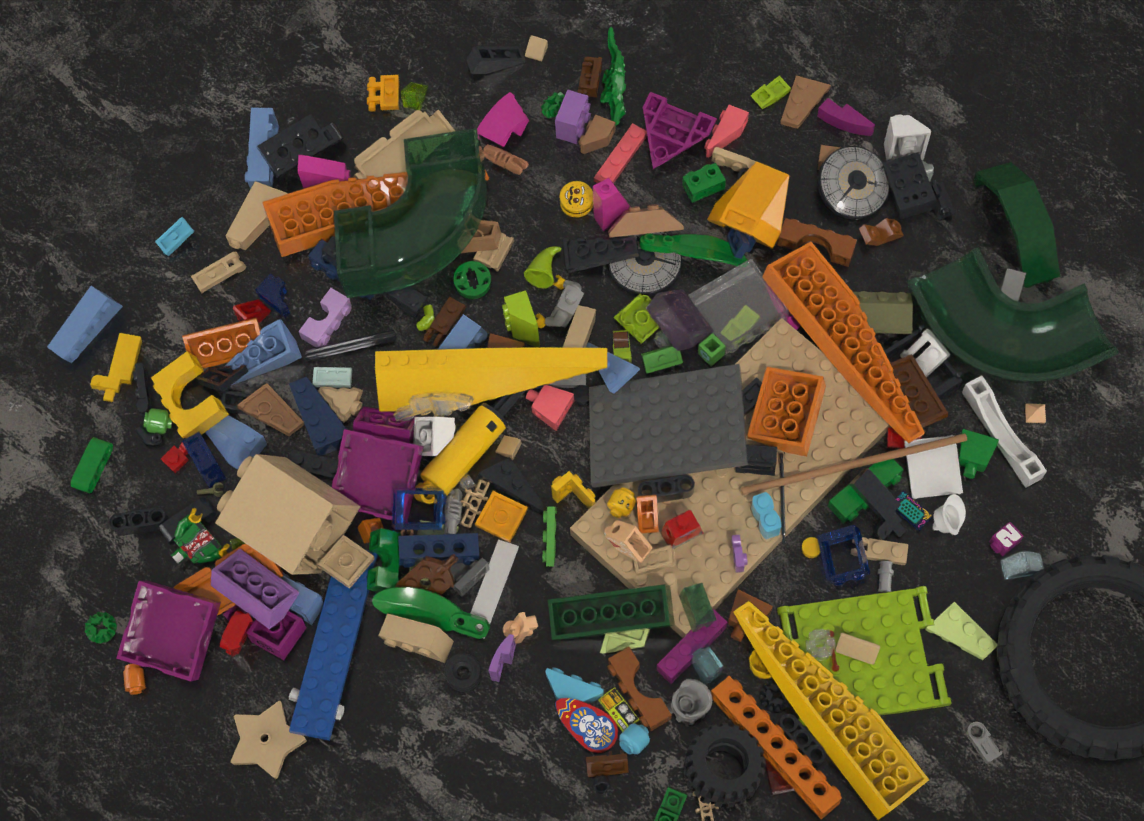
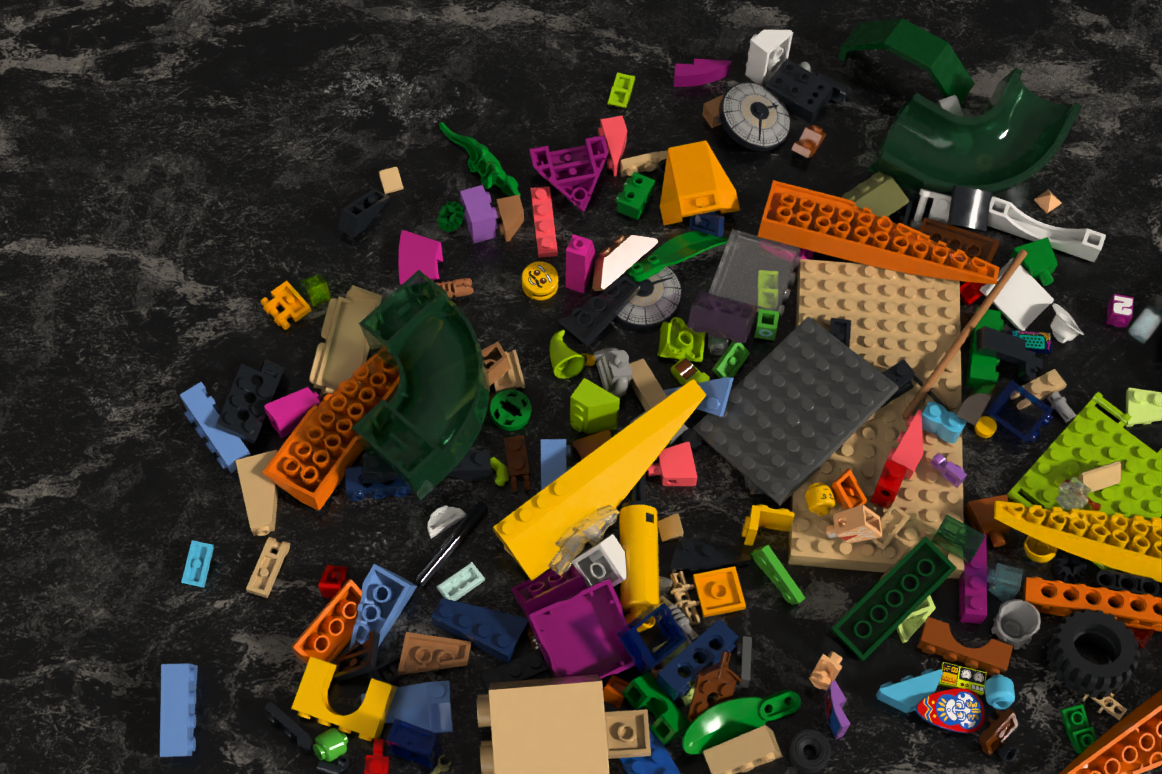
camera: 45 degrees left, 5 degrees down
yellow piece [90,333,142,402] -> none
clear blue arch [255,274,290,318] -> none
lavender arch [299,288,352,348] -> none
tan rock [318,387,363,423] -> none
white sticker [470,540,519,639] -> none
reddish brown hinge [577,57,602,98] -> none
black beam [638,475,695,503] -> none
orange slope [747,367,826,457] -> none
dark orange arch [778,218,857,267] -> none
medium nougat wing [781,76,831,129] -> none
none -> white tile [427,506,466,538]
none -> coral slope [887,410,923,479]
none -> black slope [948,185,991,231]
none -> dark brown brick [956,383,998,426]

